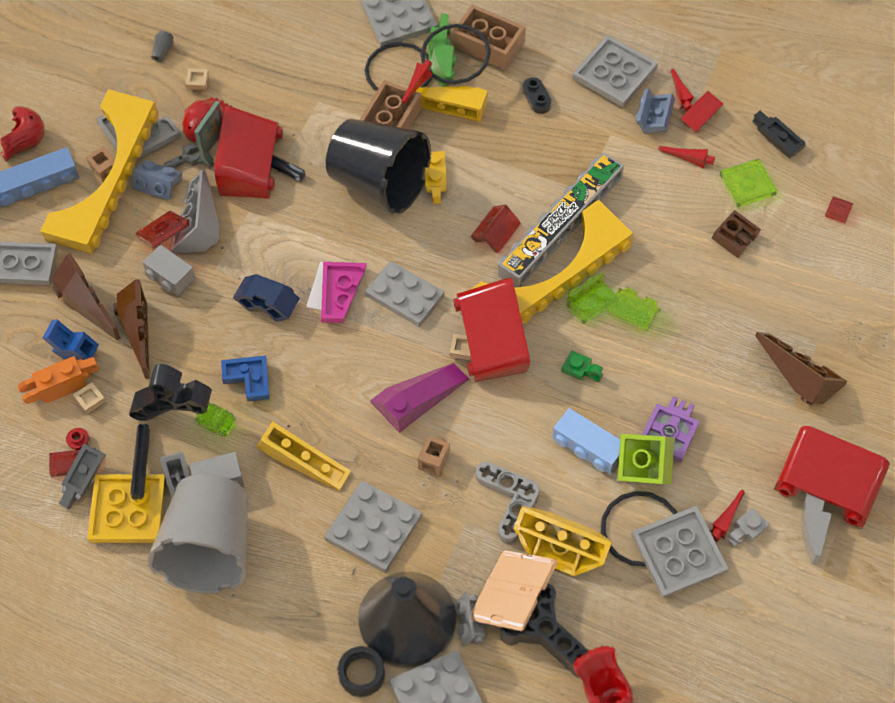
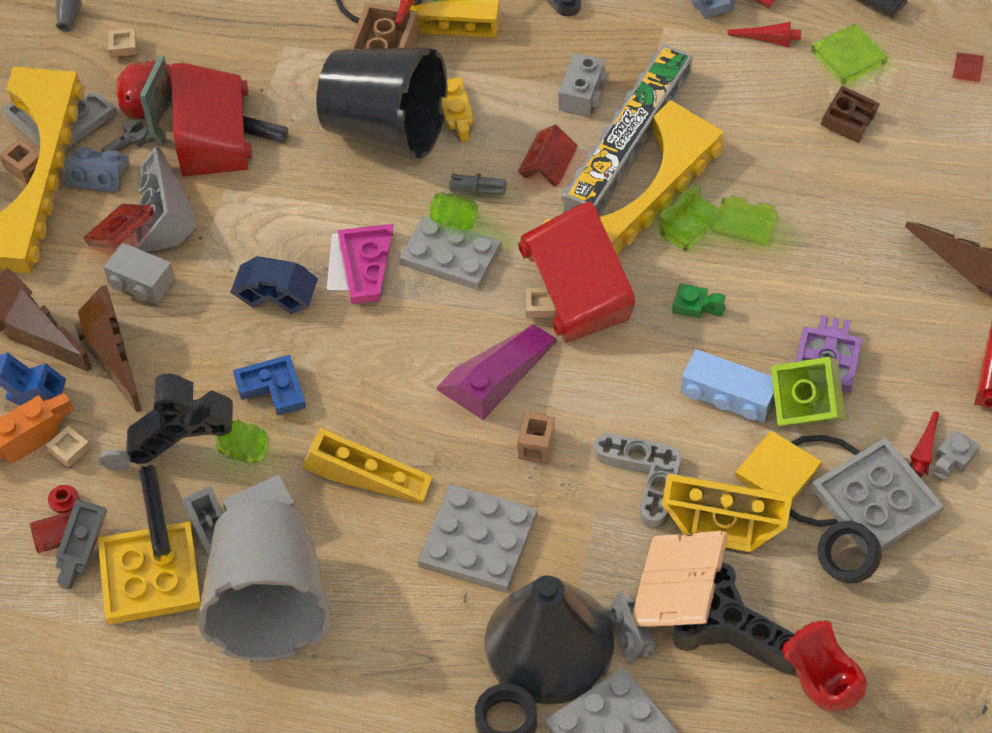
camera: 10 degrees left, 5 degrees down
none -> light grey piece [99,449,131,471]
none -> clear neon green gear [429,192,478,230]
none -> dark grey axle [450,173,506,196]
none -> light grey brick [558,53,609,117]
none -> yellow tile [735,430,822,504]
none -> black tyre [817,520,882,584]

